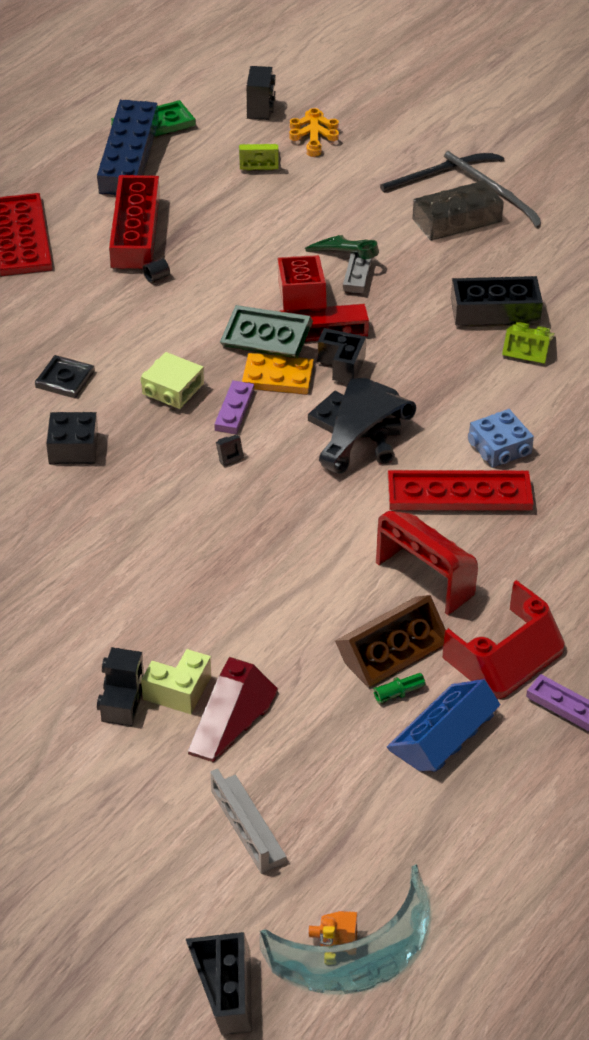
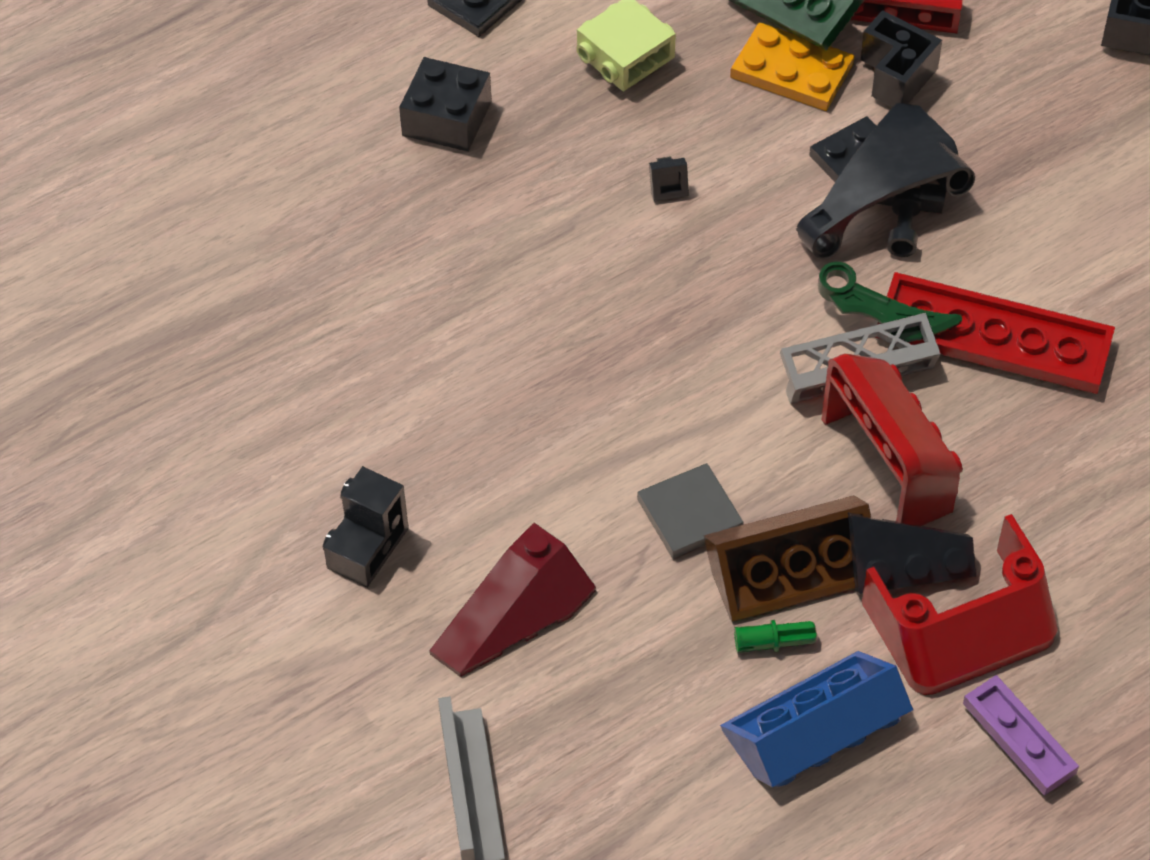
camera: 20 degrees right, 10 degrees up
yellowish green brick [141,649,212,714] -> none
medium lavender plate [214,380,254,435] -> none
medium blue brick [468,409,534,468] -> none
none -> dark grey tile [637,463,744,559]
none -> light grey fence [780,313,940,404]
none -> dark green piece [818,262,962,342]
none -> black wing [848,512,976,594]

